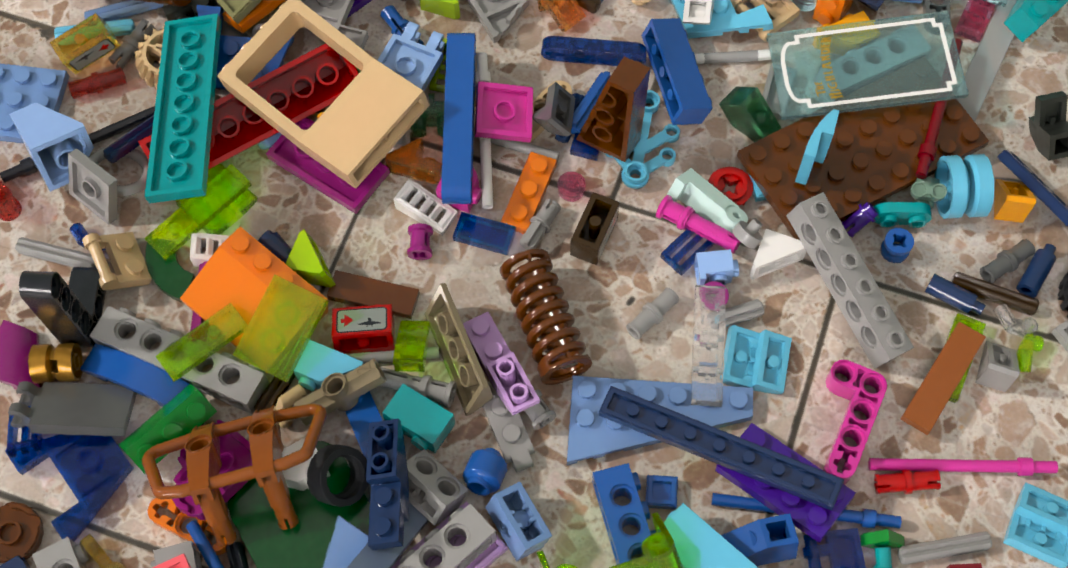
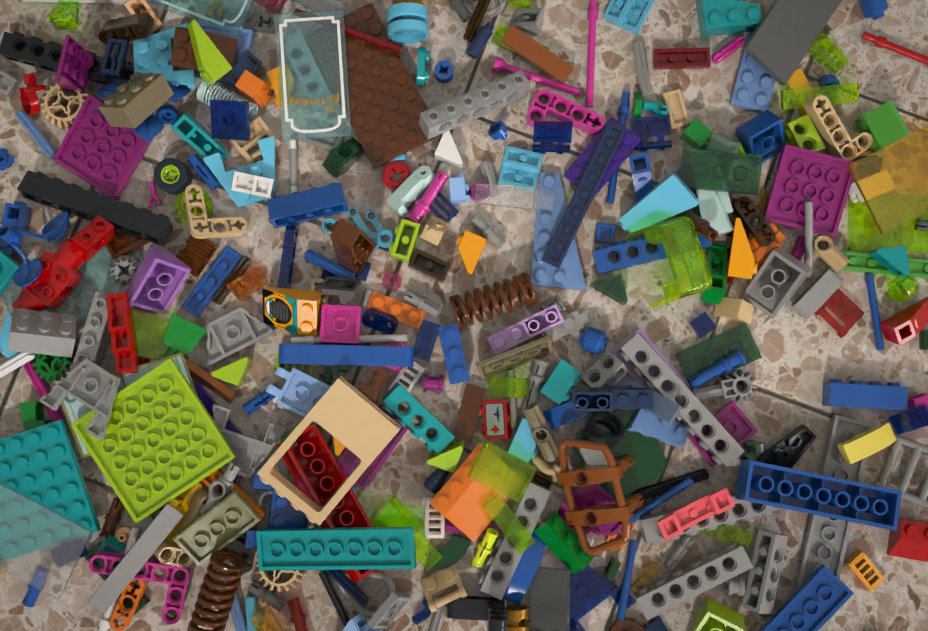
camera: 90 degrees left, 20 degrees up
medium blue brick [485,482,552,562] -> none
light grey tile [732,218,763,249] -> none
medium azure slope [795,109,840,185] -> none
dark purple pin [842,202,879,238] -> none
red pin [874,469,941,494] -> none
sand green plate [910,177,947,209] -> none
none -> light orange slope [262,287,321,336]
none -> clear blue beam [362,308,399,335]
none -> teal brick [381,381,455,454]
none -> lime brick [389,219,421,263]
none -> tan brick [420,215,450,246]
none -> blue brick [437,323,470,384]
none -> light orange slope [456,230,487,276]
none -> neon yellow pin [471,528,499,567]
none -> blue tile [488,121,508,141]
none -> dark pink piece [492,57,580,95]
none -> clear blue plate [532,121,573,154]
none -> clear green slope [590,274,628,305]
none -> dark green tile [604,557,621,581]
none -> blue piece [616,540,638,621]

